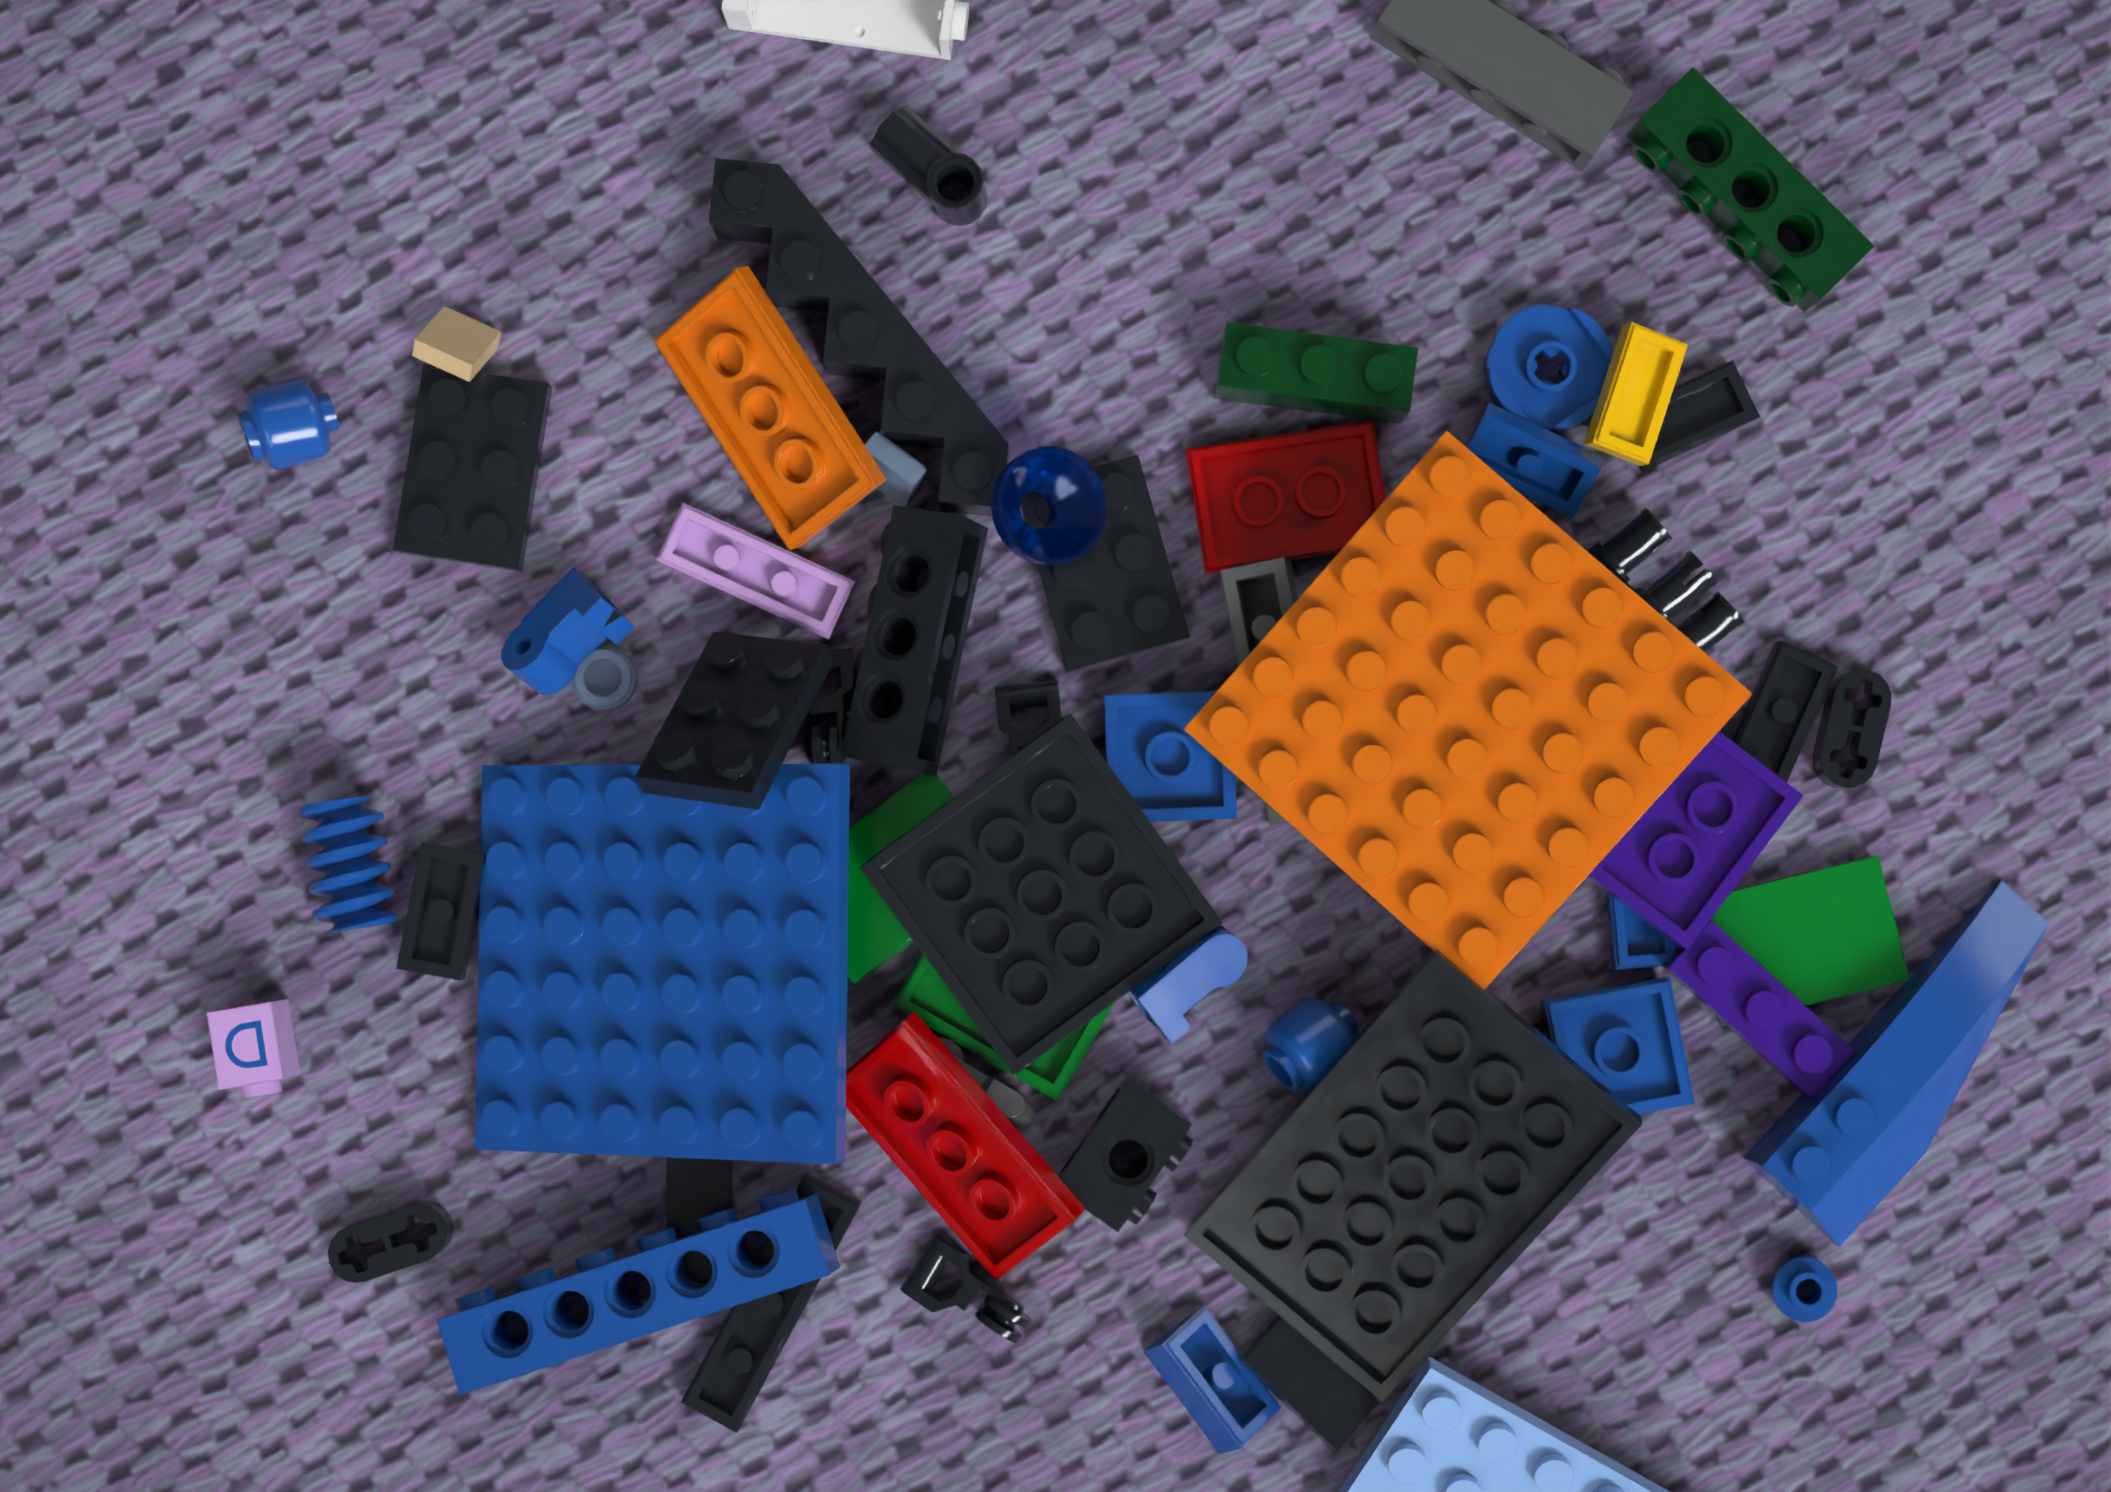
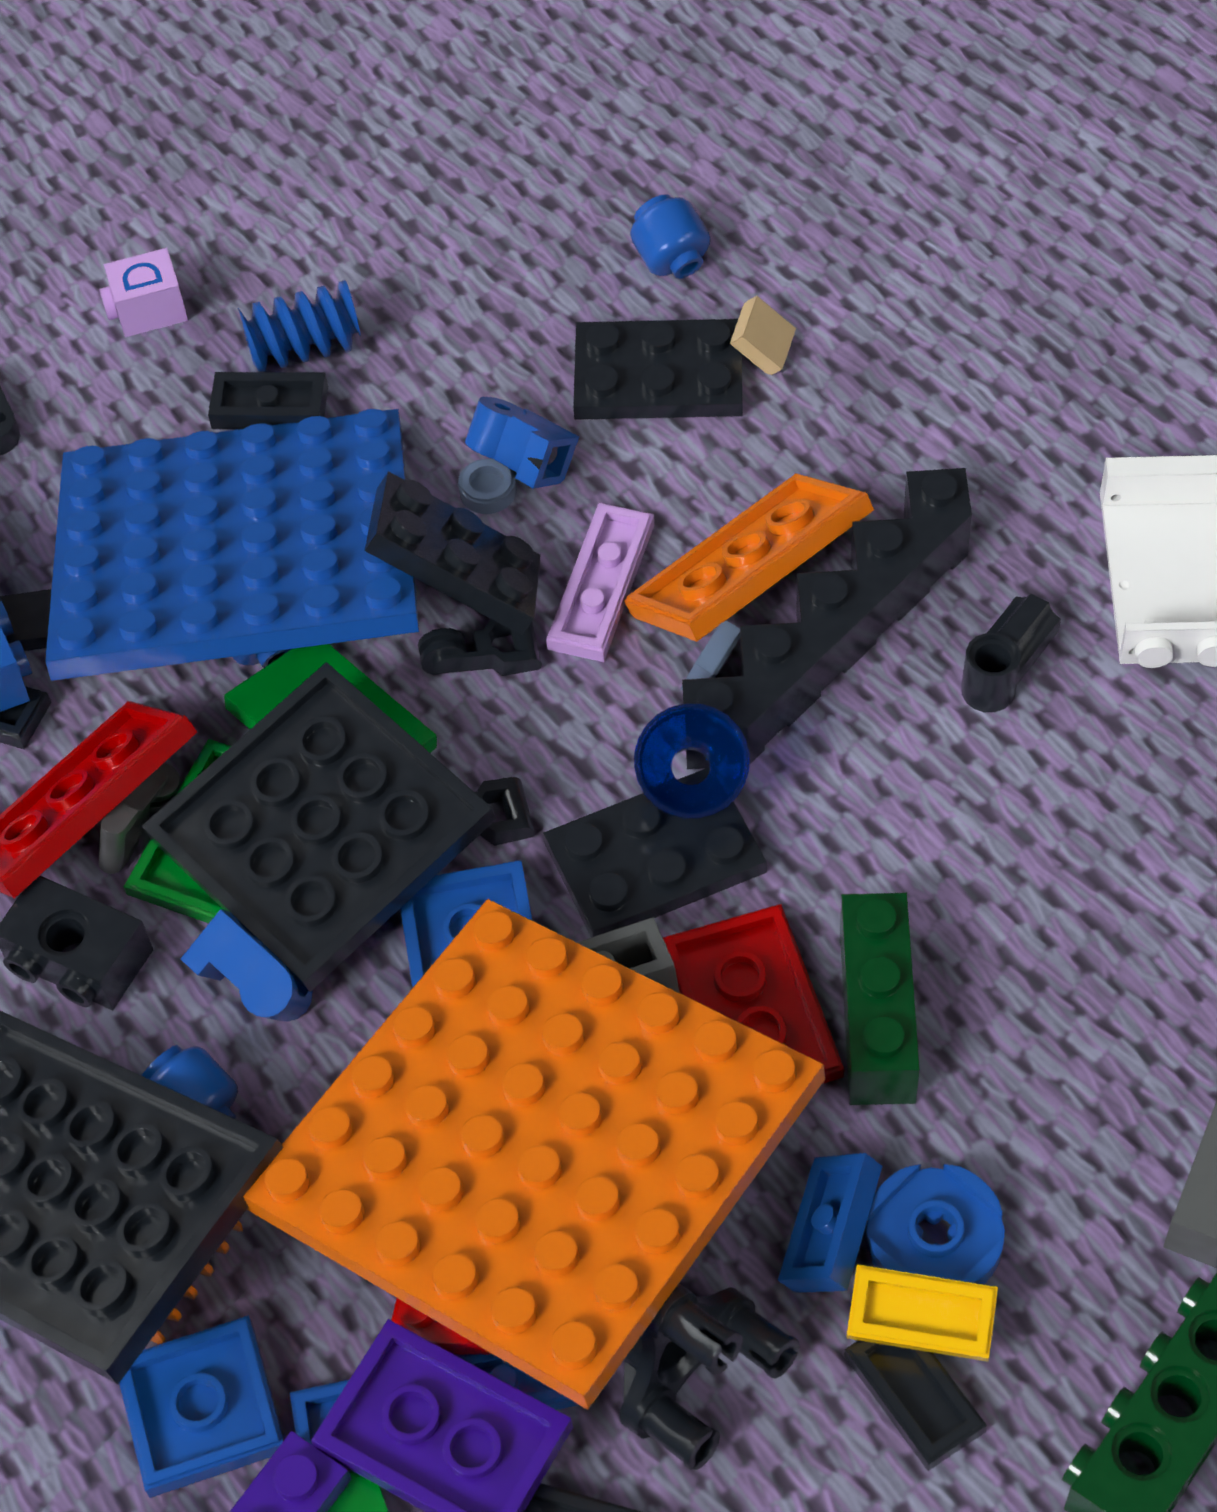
camera: 90 degrees right, 30 degrees down
black brick [841,505,988,776] -> none

